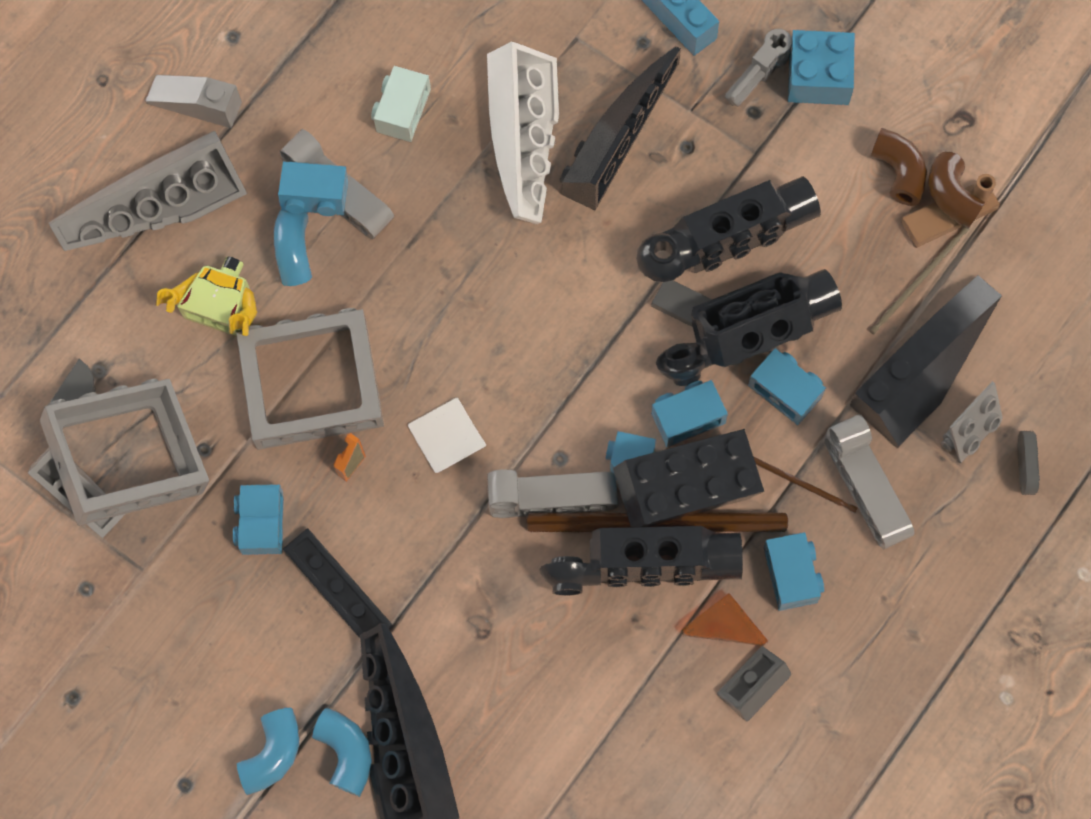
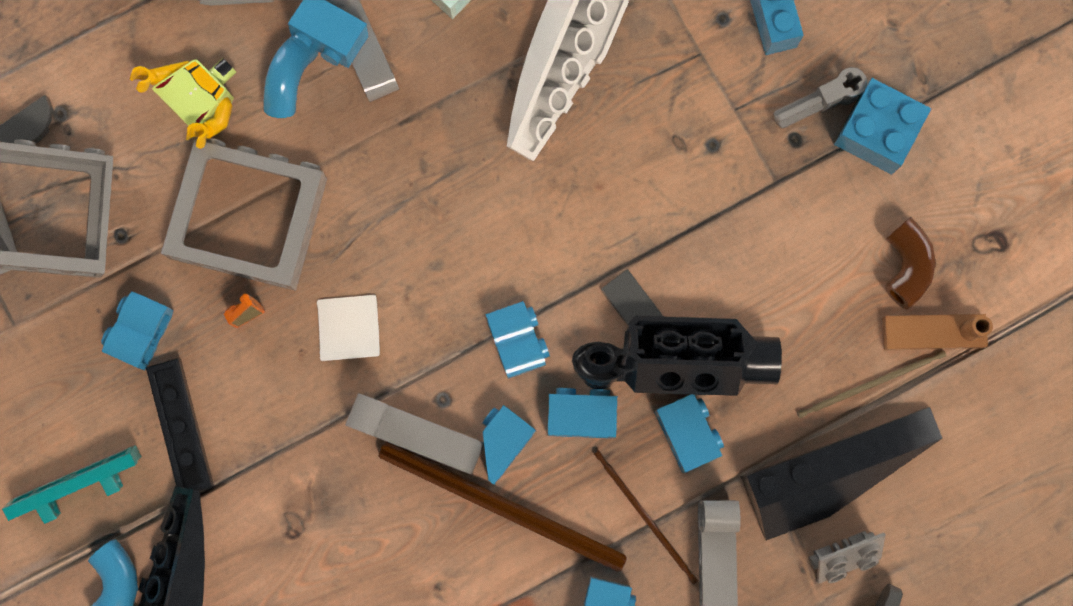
camera: 25 degrees right, 10 degrees up
dark azure cylinder [237,708,299,795] -> none
black brick [539,526,743,596] -> none
black wedge [560,46,681,211] -> none
black brick [613,429,765,527] -> none
black brick [636,176,821,282] -> none
reddish brown cylinder [928,151,985,229] -> none
none -> teal hinge [2,445,142,524]
none -> dark azure brick [485,301,550,379]

